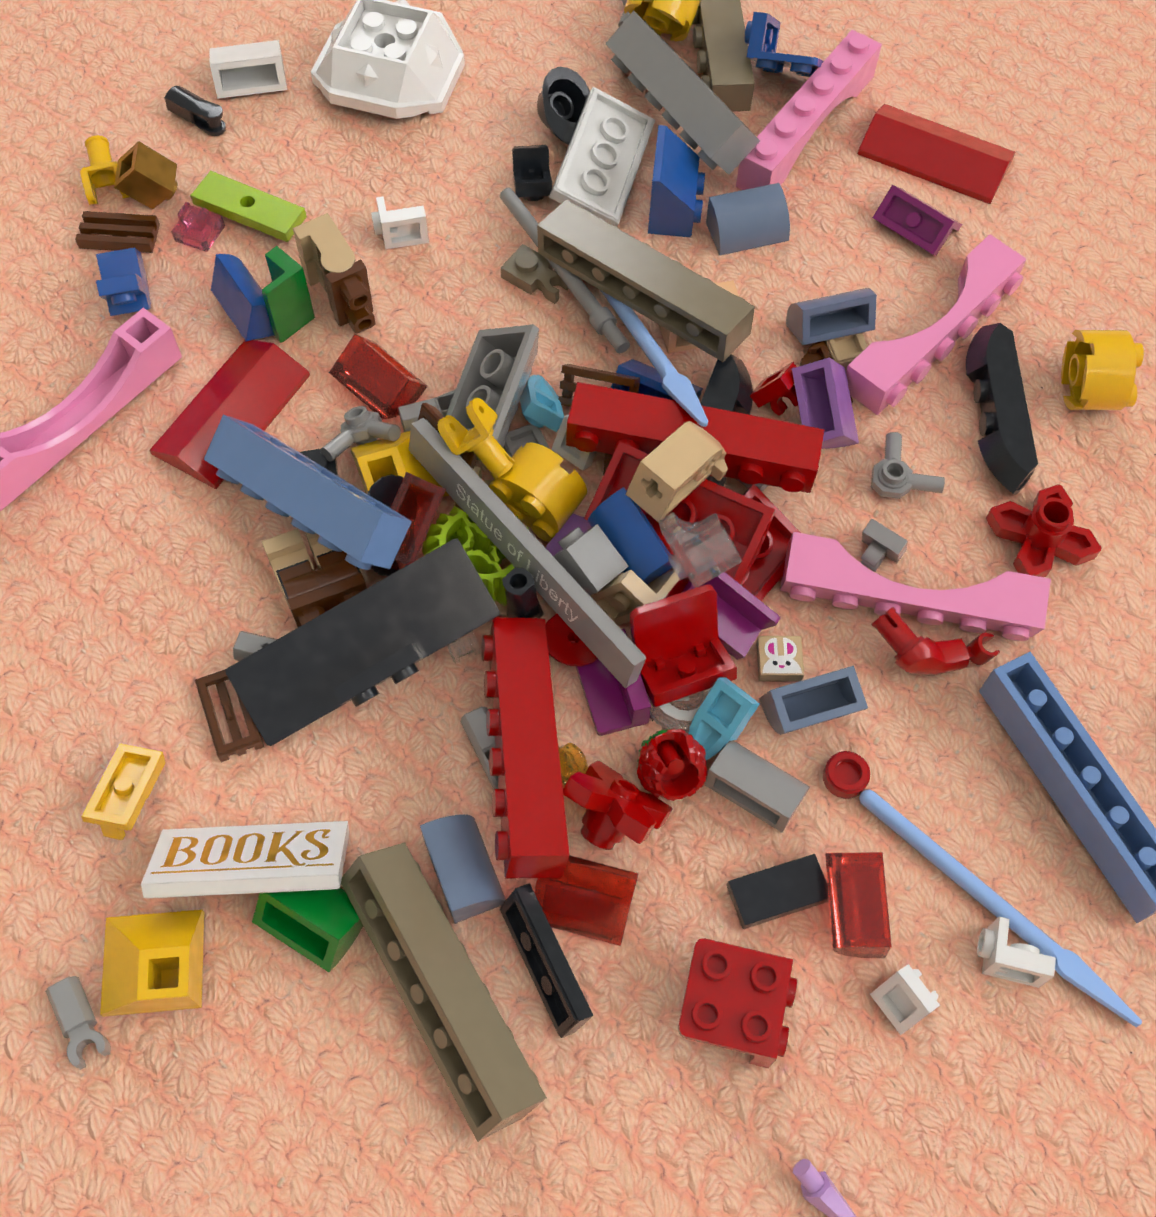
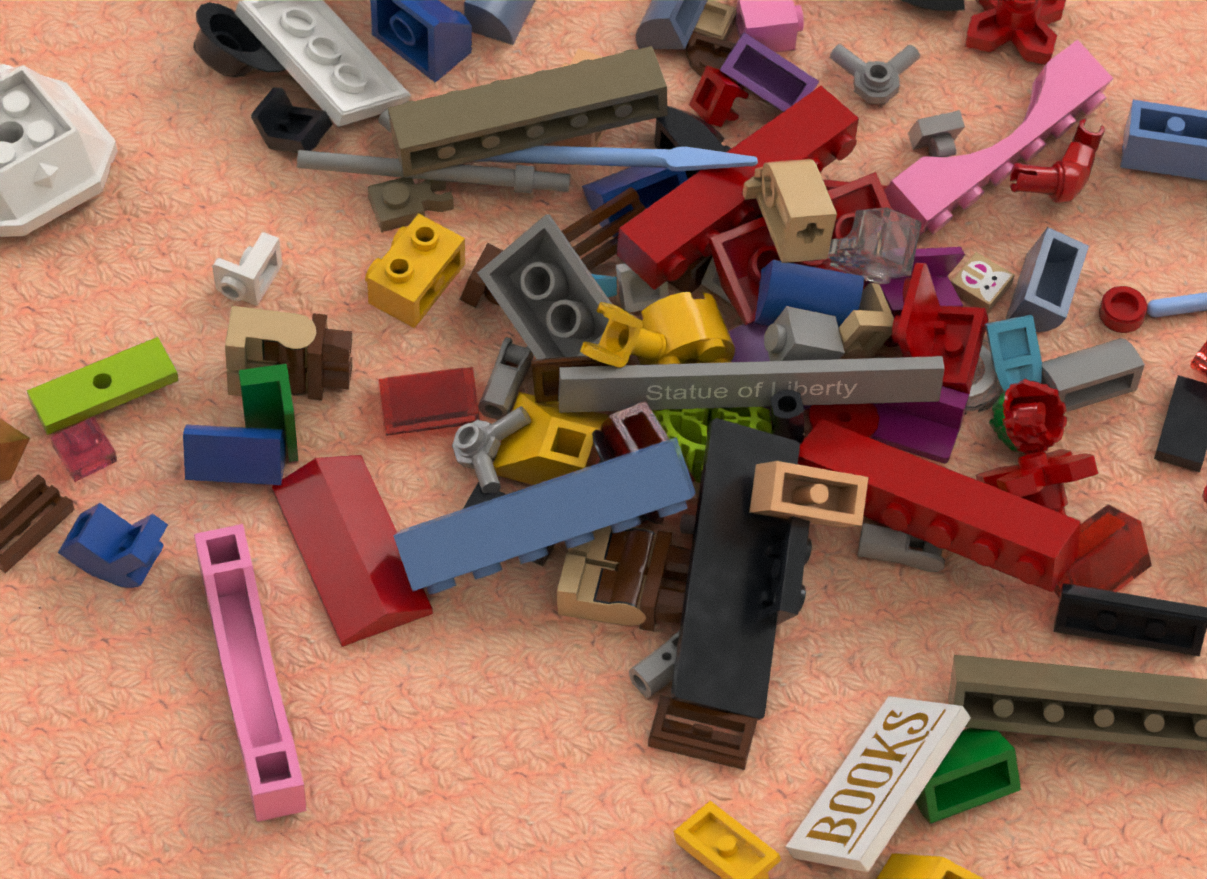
camera: 55 degrees left, 5 degrees down
sand blue brick [420,815,506,924] -> none
none -> yellow brick [365,213,465,329]
none -> light nougat brick [749,461,868,528]

